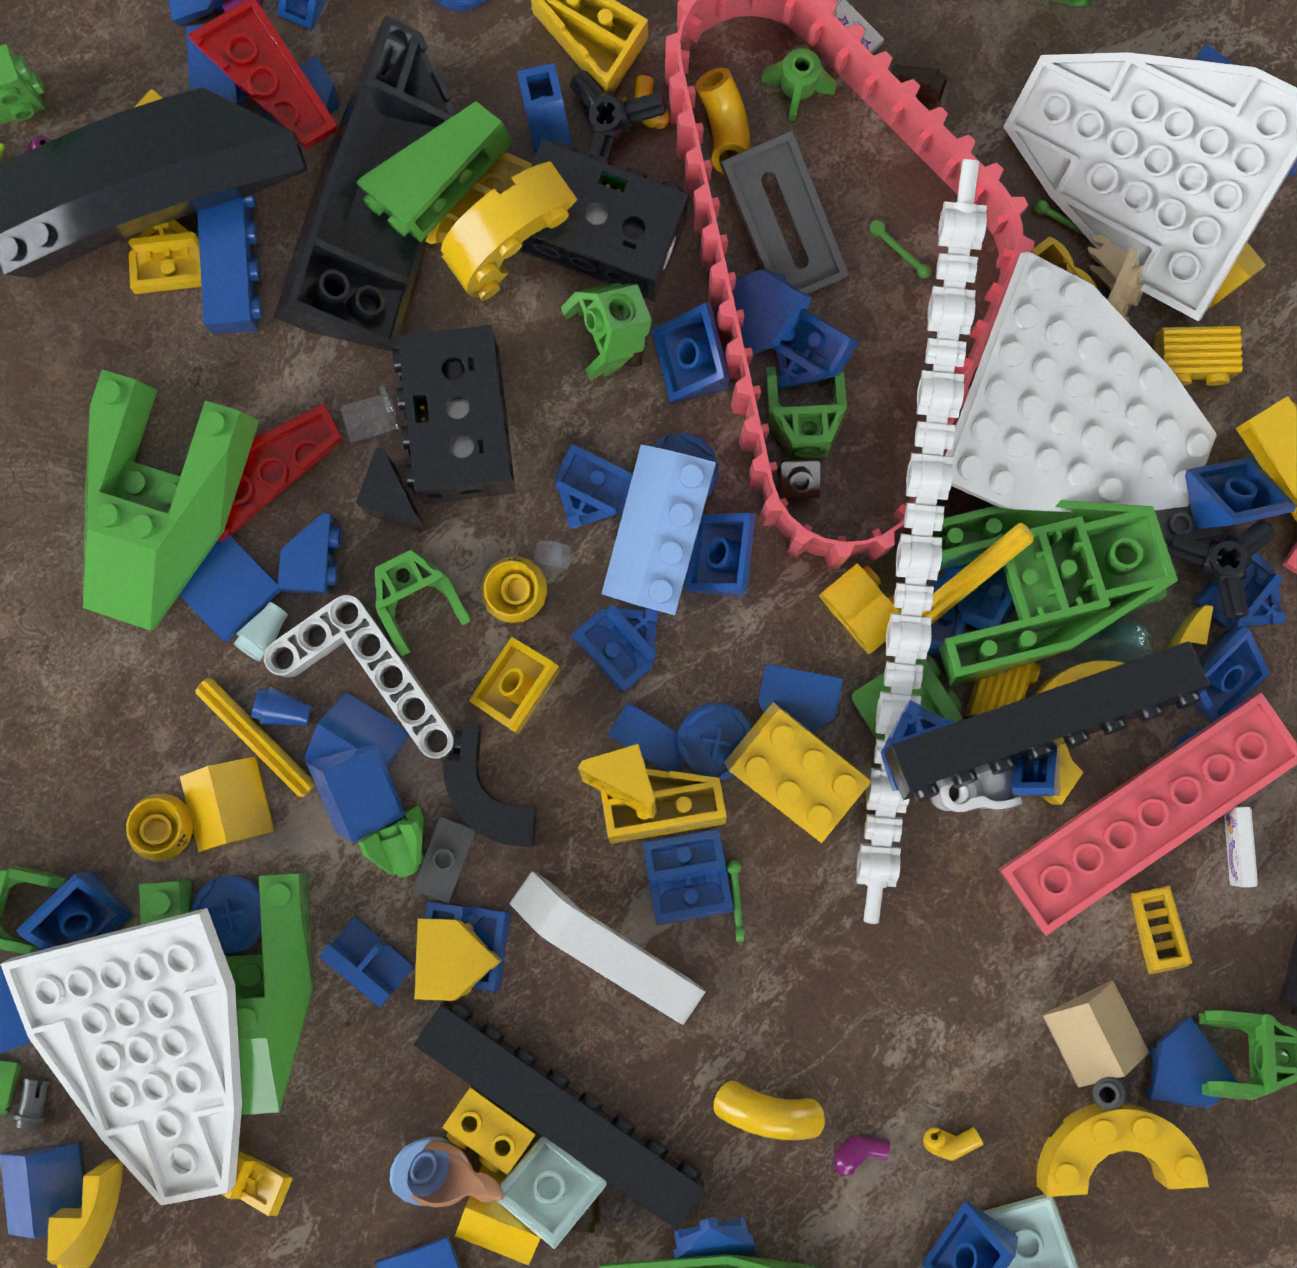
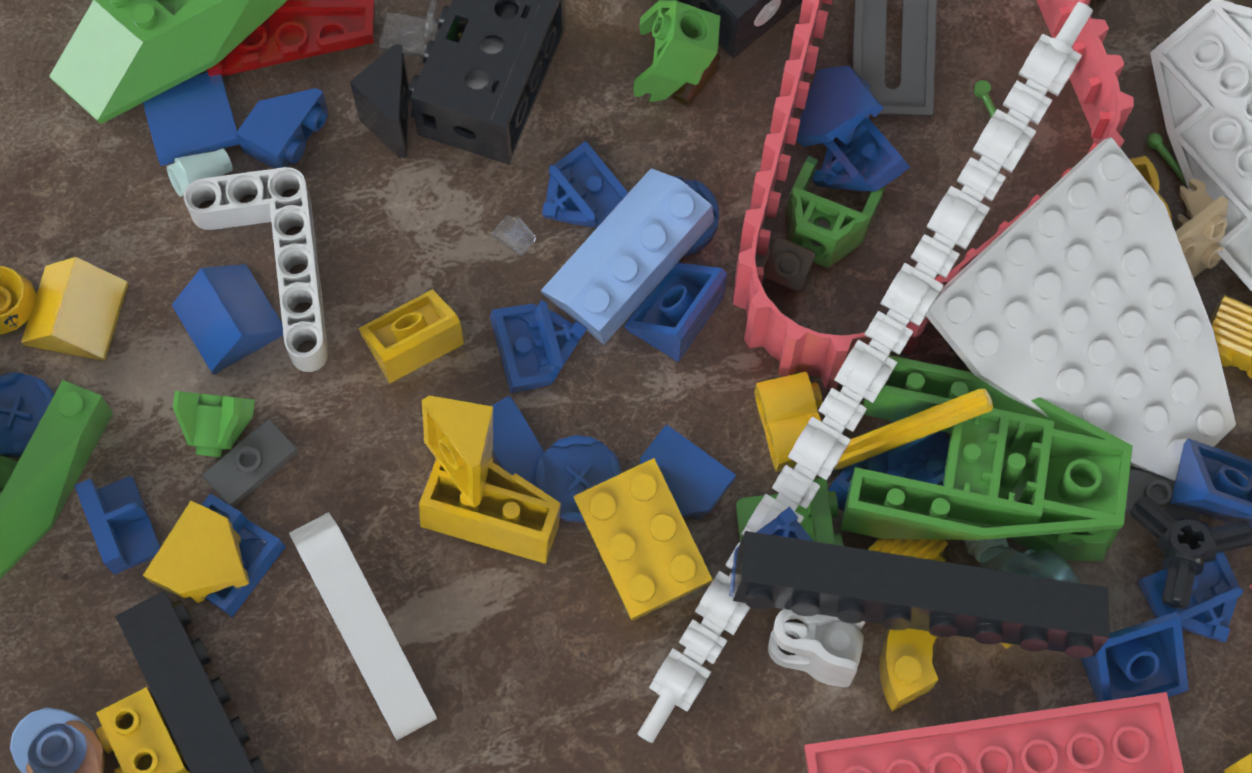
camera: 25 degrees right, 15 degrees down
yellow axle [195,678,315,797] -> none
blue cone [251,686,312,727] -> none
blue slope [306,744,405,843] -> none
bright green piece [375,549,471,657] -> none
black arch [443,722,537,847] -> none
yellow hat [480,556,547,623] -> none
blue slope [642,829,734,926] -> none
blue slope [652,303,730,403] -> none
bright green hinge [726,859,744,942] -> none
blue slope [1012,746,1060,796] -> none
yellow slope [1167,605,1213,649] -> none

